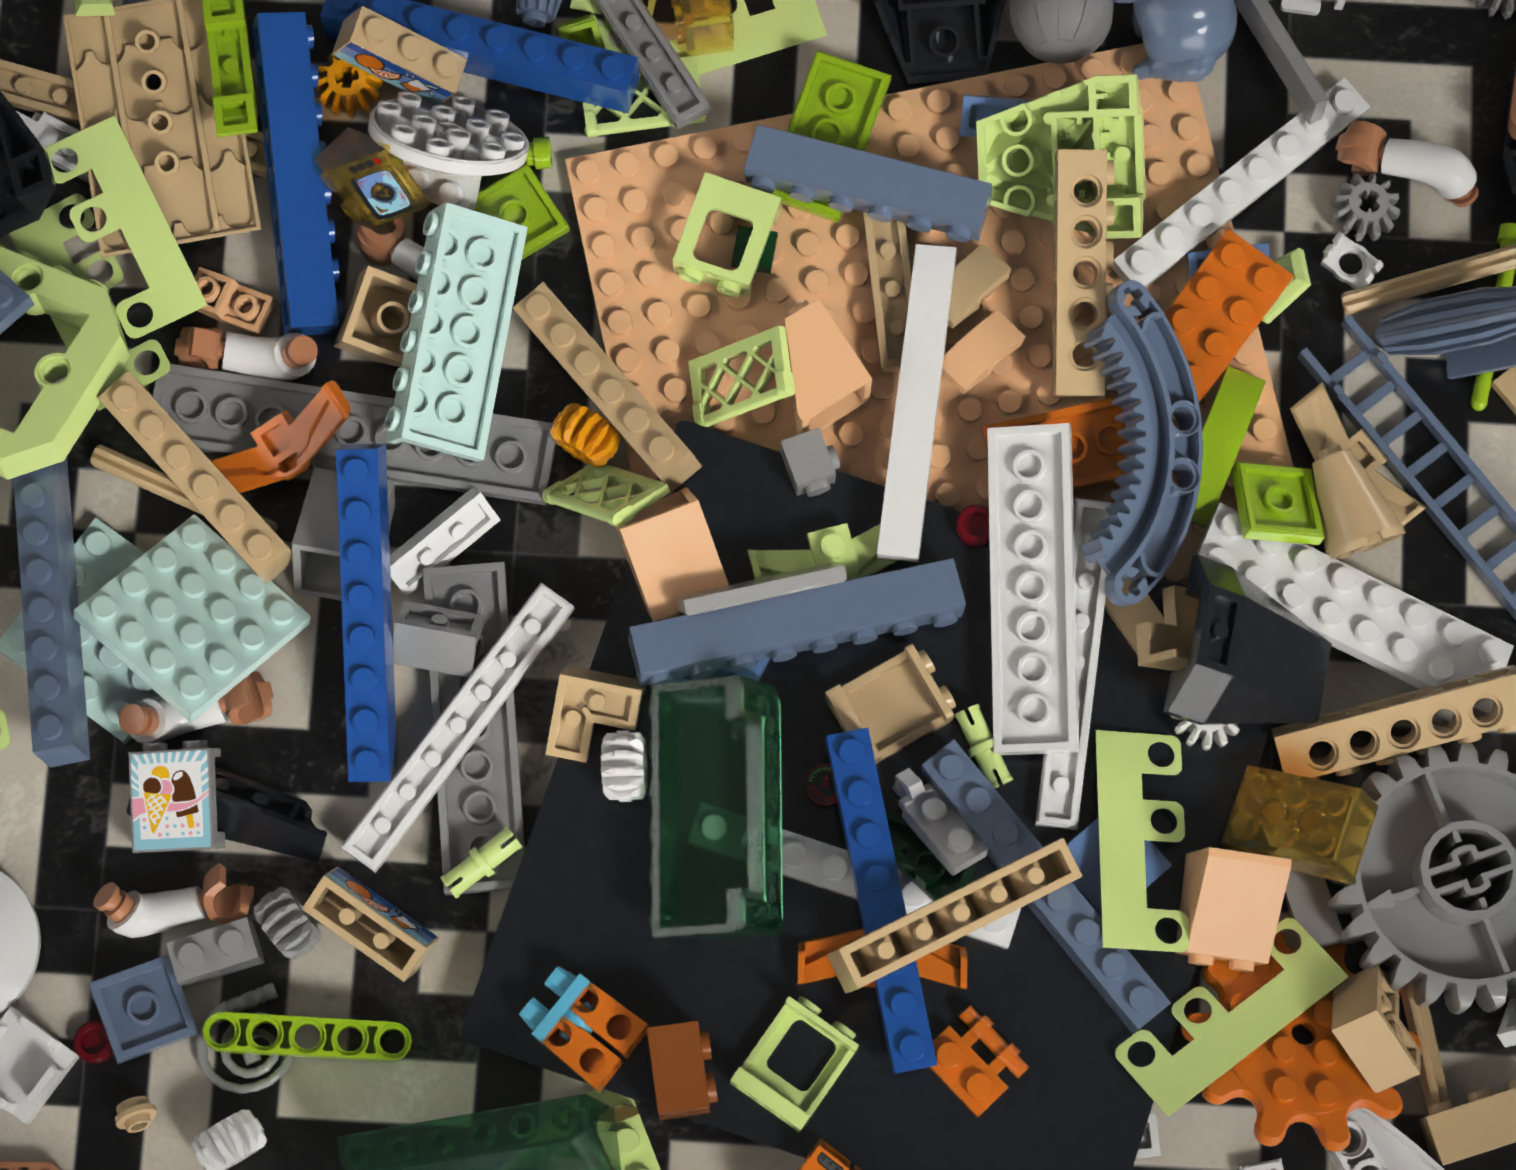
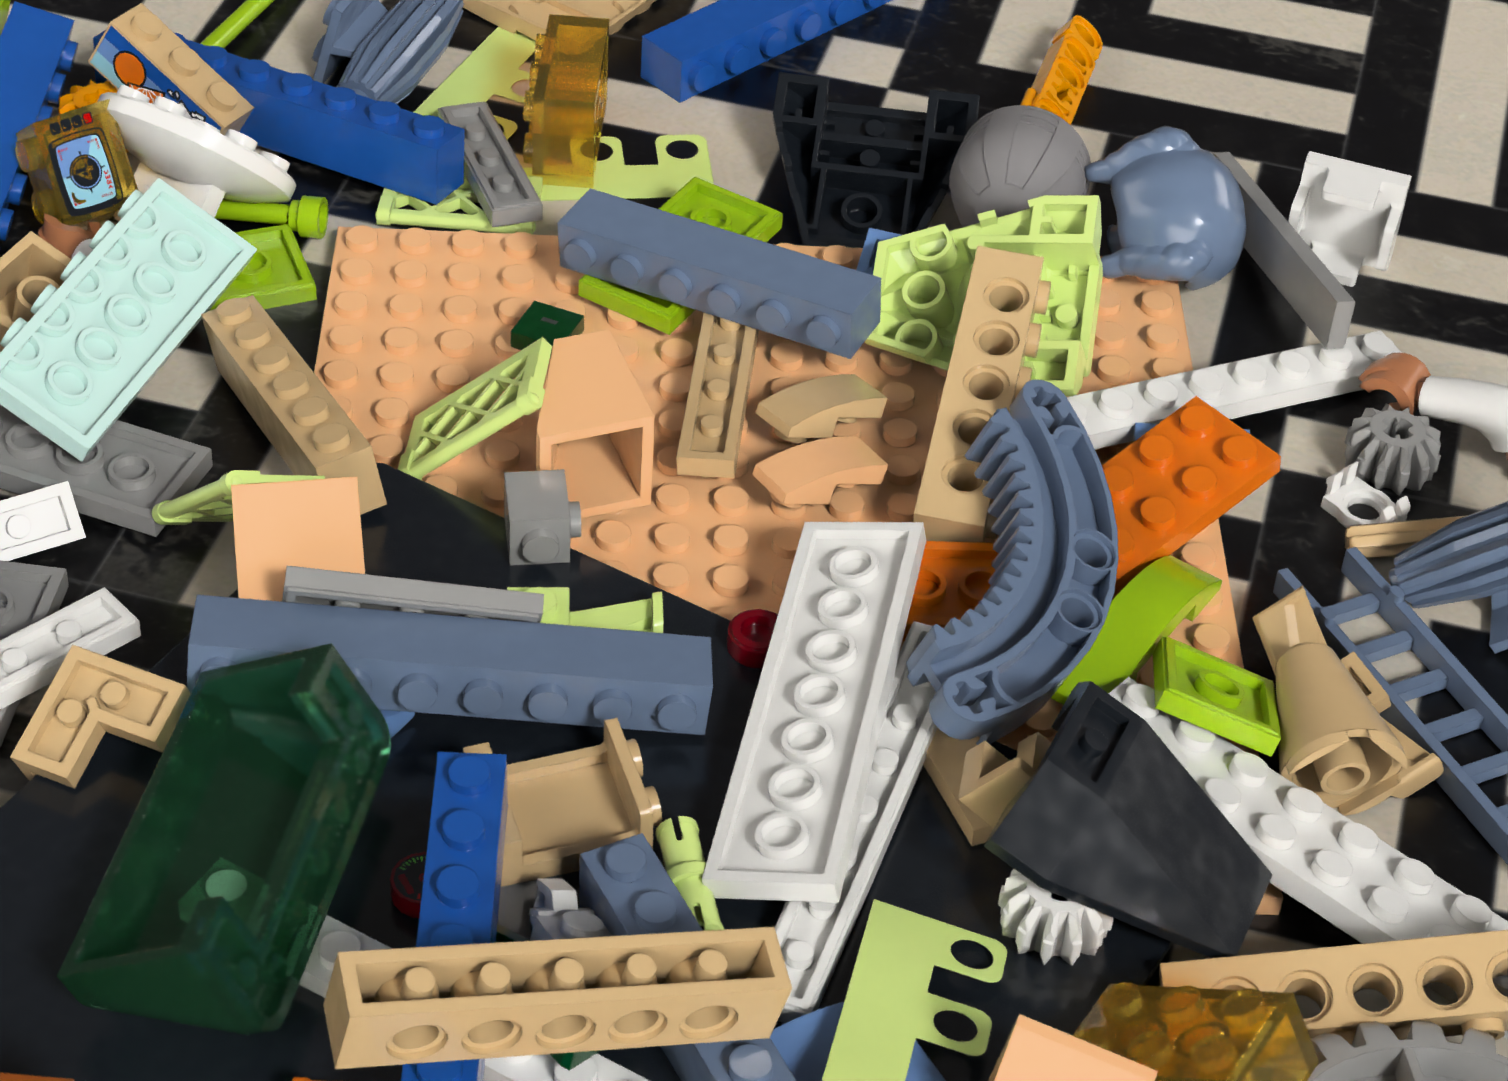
camera: 10 degrees right, 35 degrees down
light orange gear [549,403,622,467] -> none
white gear [600,730,648,802] -> none
yellowish green window [673,172,781,298] -> none
white tile [877,244,957,562] -> none
yellowish green piece [1262,248,1311,324] -> none

